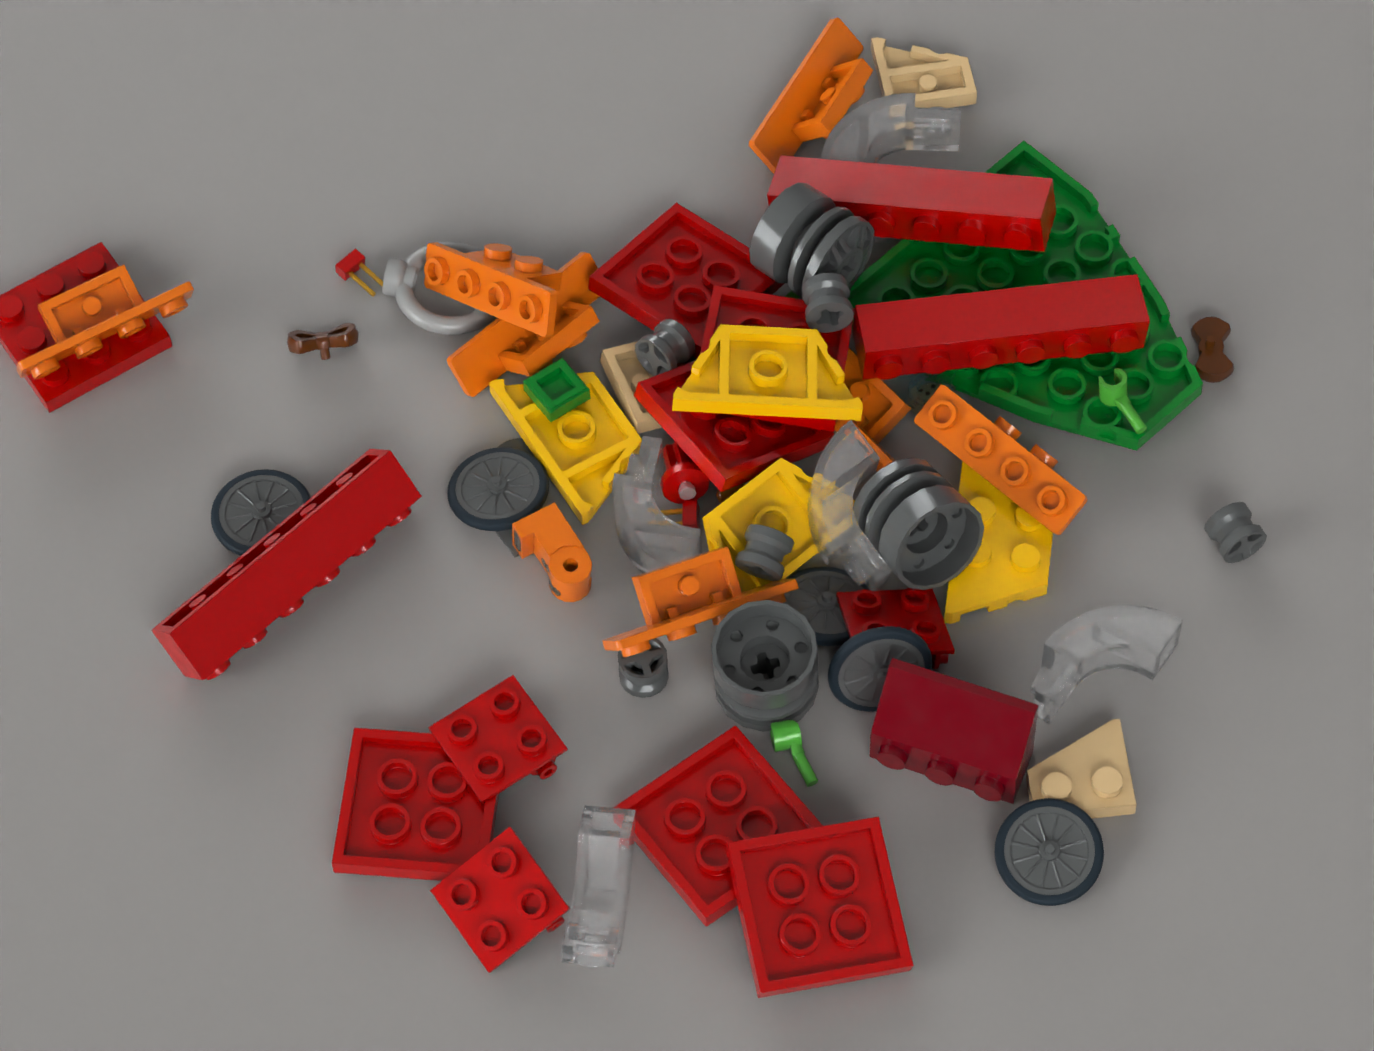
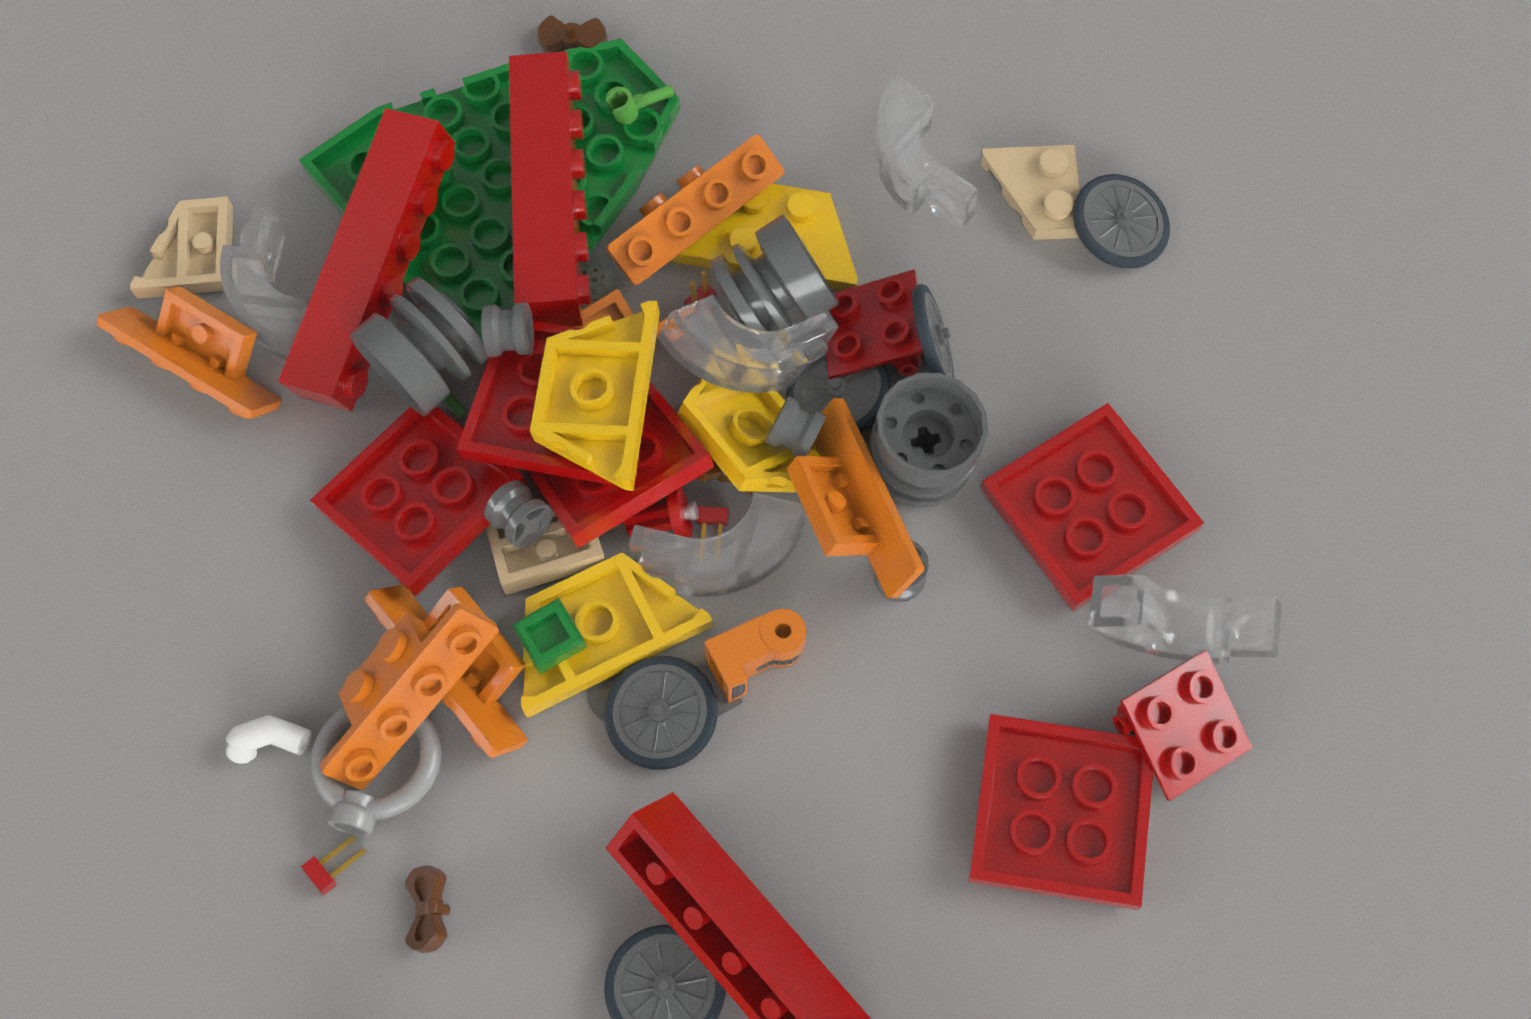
camera: 85 degrees left, 10 degrees up
red hinge [428,675,568,804] -> none
red plate [725,816,914,998] -> none
bright green hand [770,720,818,787] -> none
dark red slope [870,658,1039,804] -> none
dark grey wheel [1204,502,1267,563] -> none
none -> white arm [226,715,311,764]

